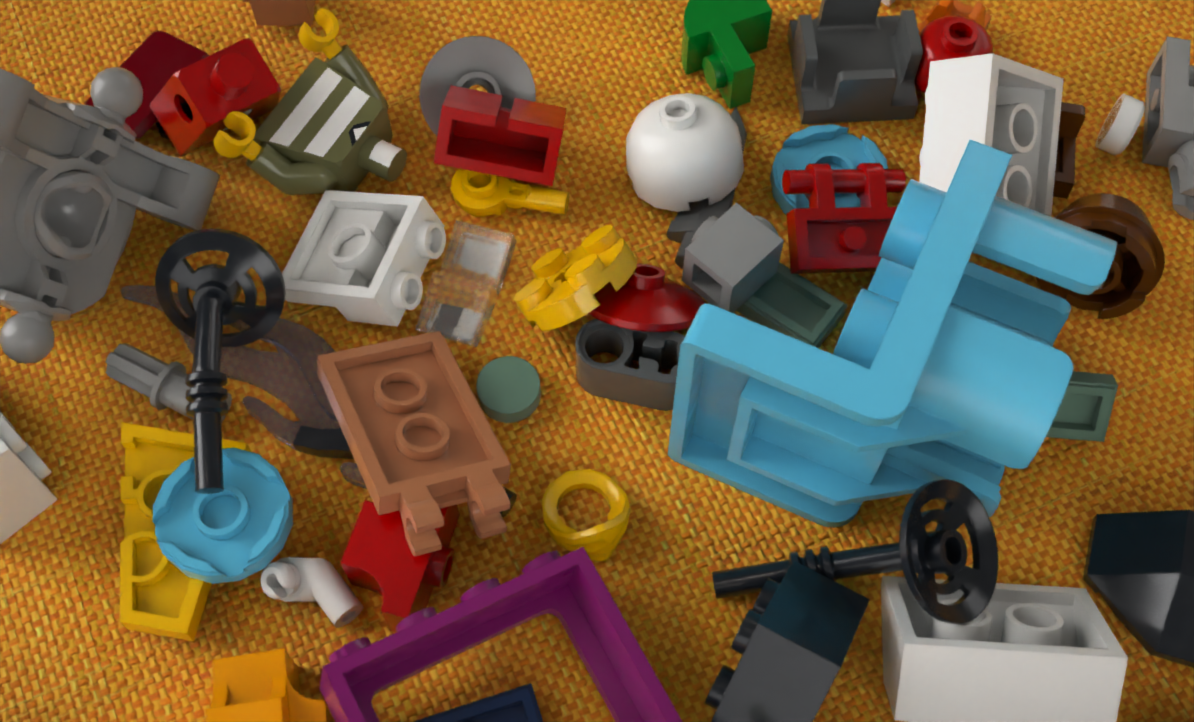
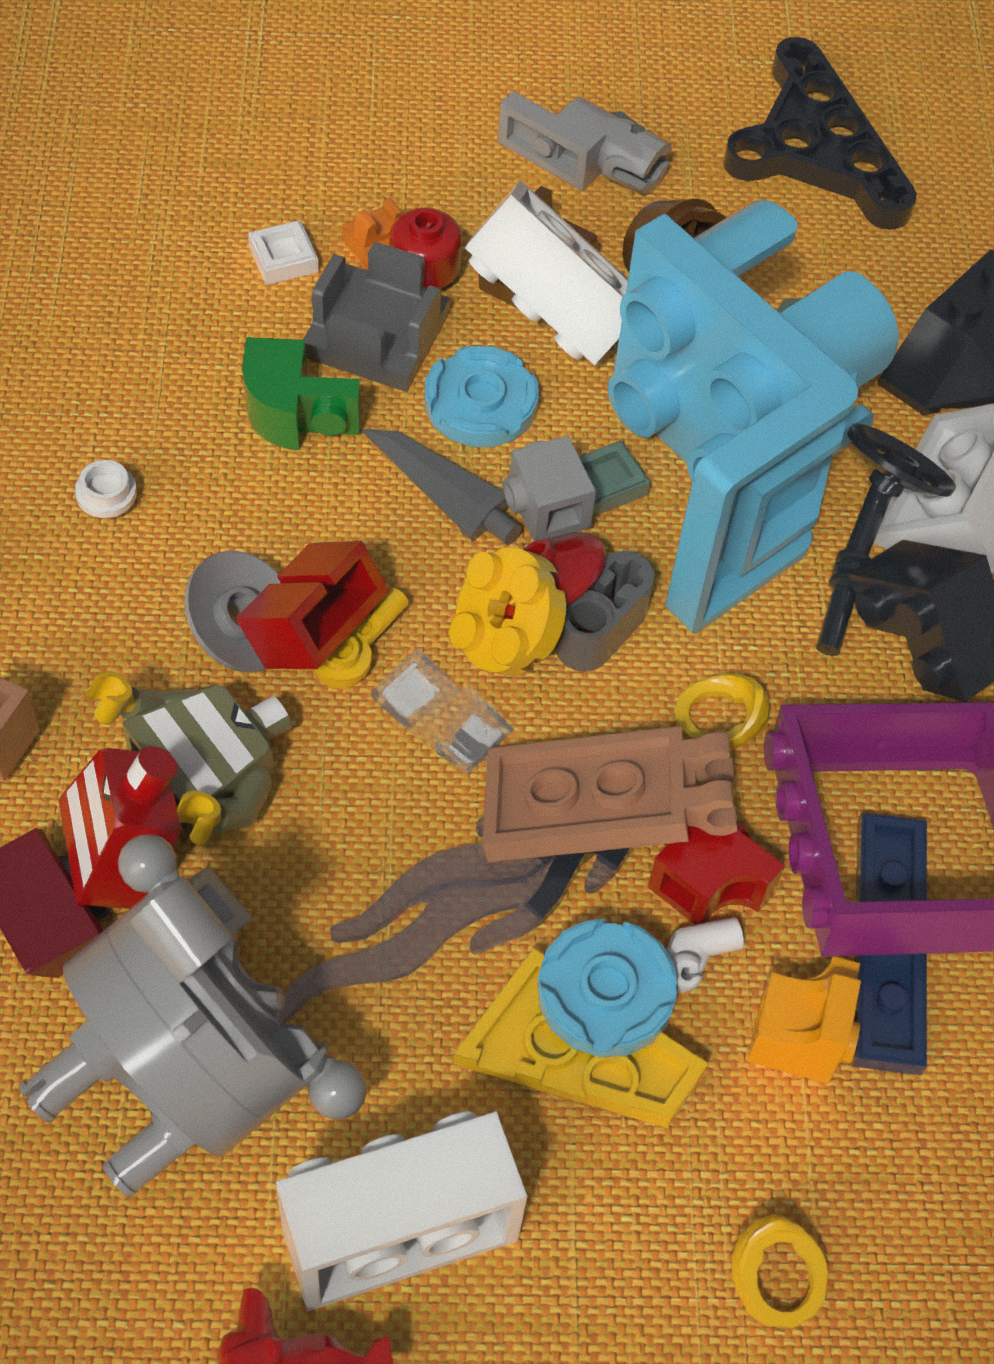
camera: 70 degrees left, 5 degrees down
light grey axle [105,343,232,421] -> none
black dish [155,228,286,494] -> none
white plate [282,190,446,327] -> none
sand green tile [476,356,541,423] -> none
white cylinder [626,93,744,212] -> none
red plate [782,163,906,274] -> none
white tile [1095,94,1145,156] -> none

